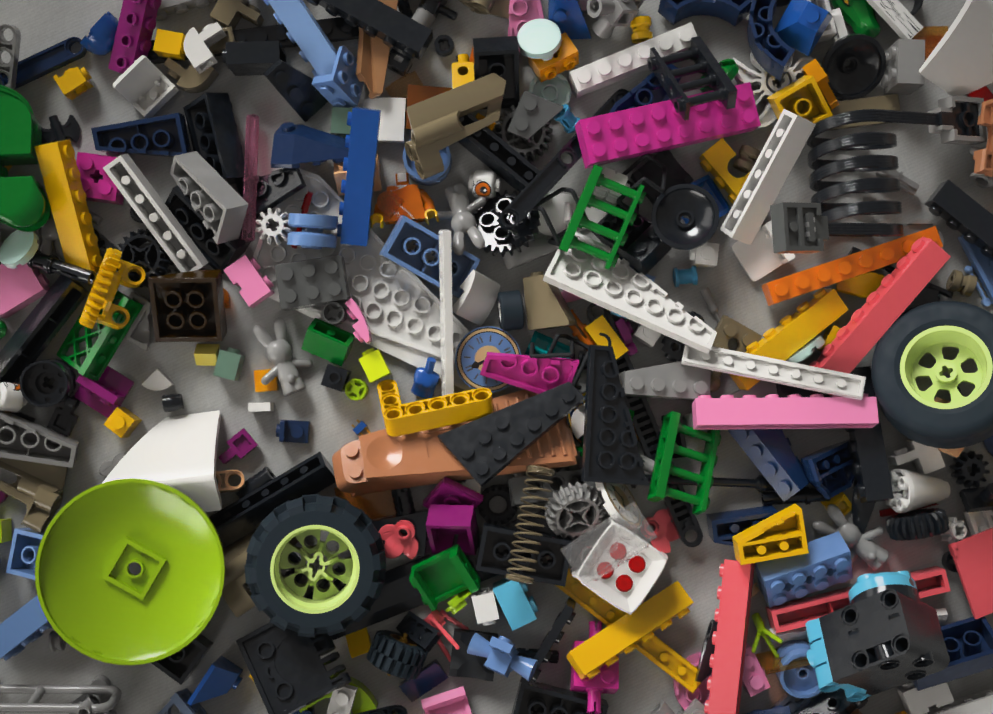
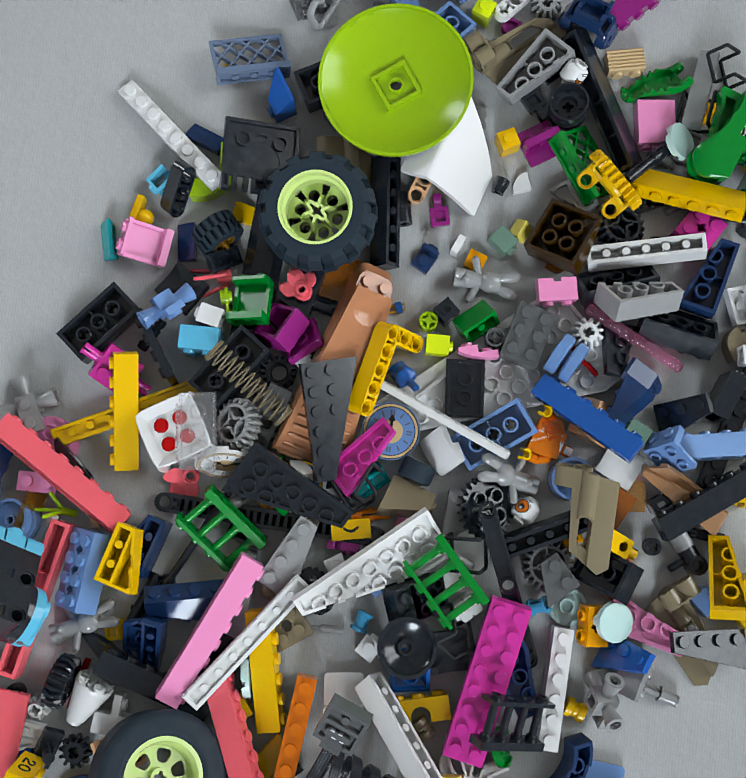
camera: 120 degrees right, 5 degrees down
none -> black tile [445,359,485,418]

